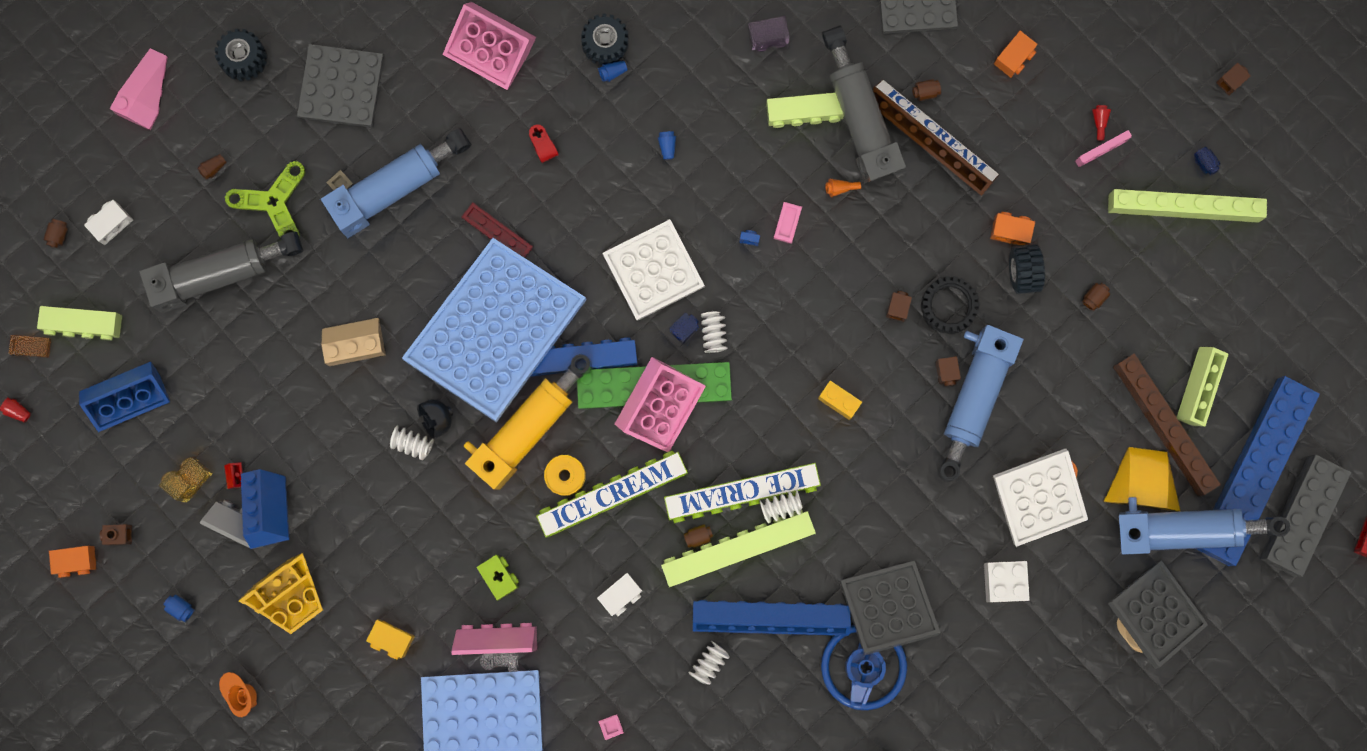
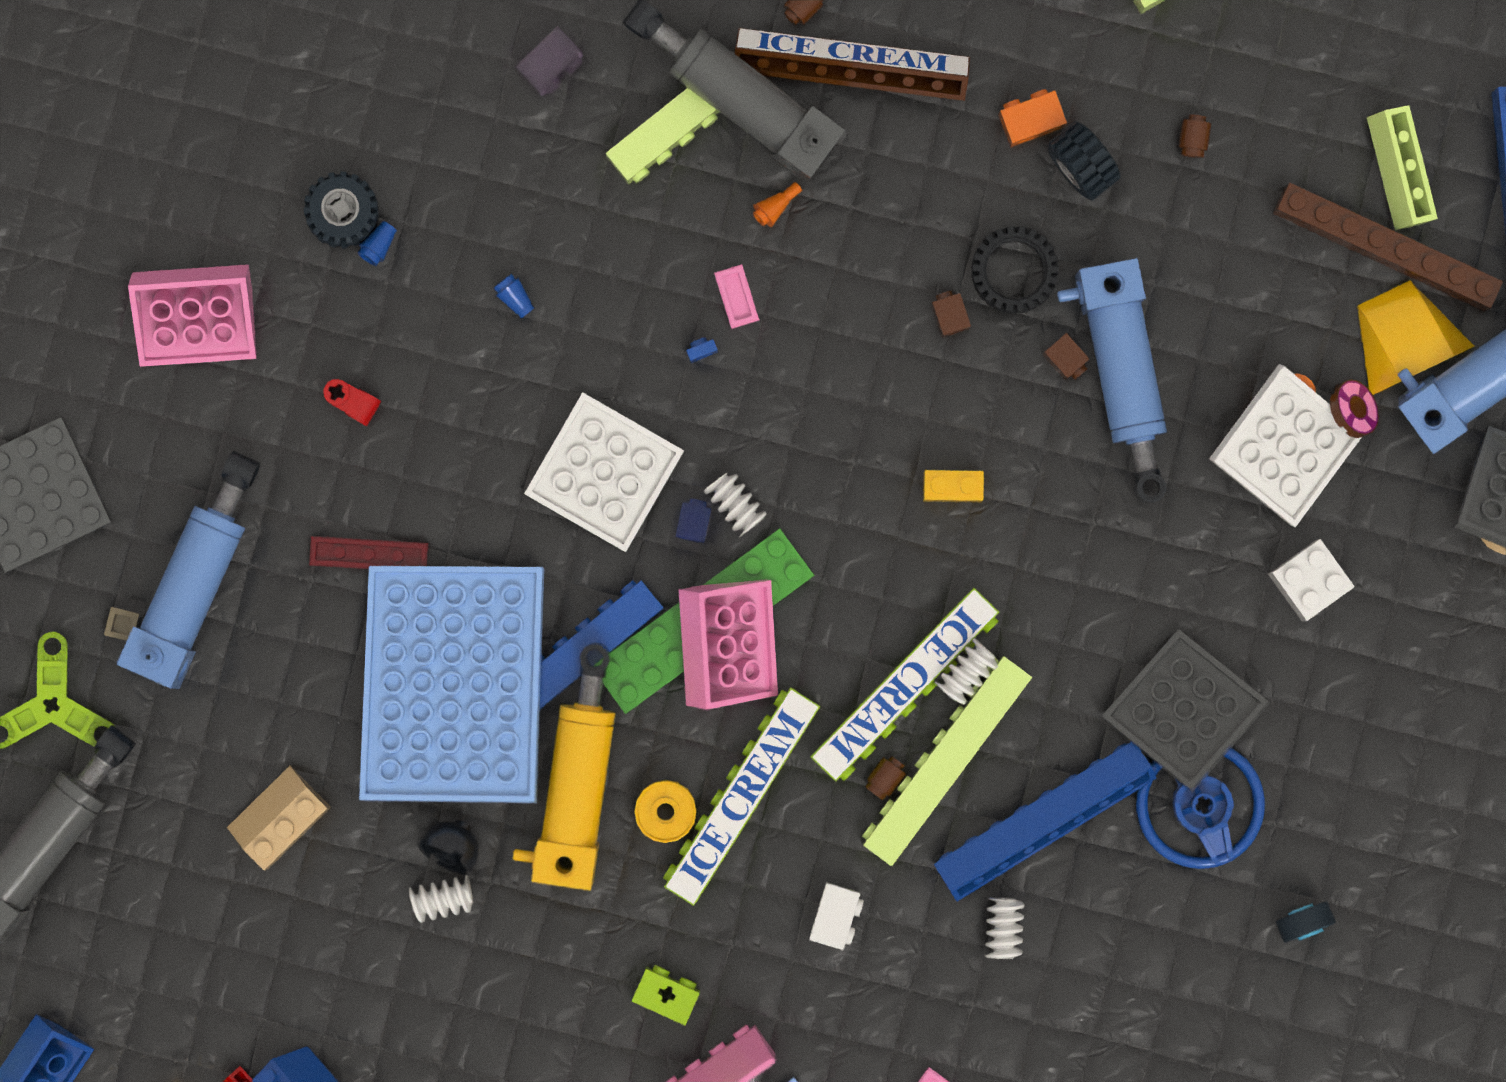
camera: 30 degrees left, 5 degrees up
none -> tile [1330,379,1379,438]

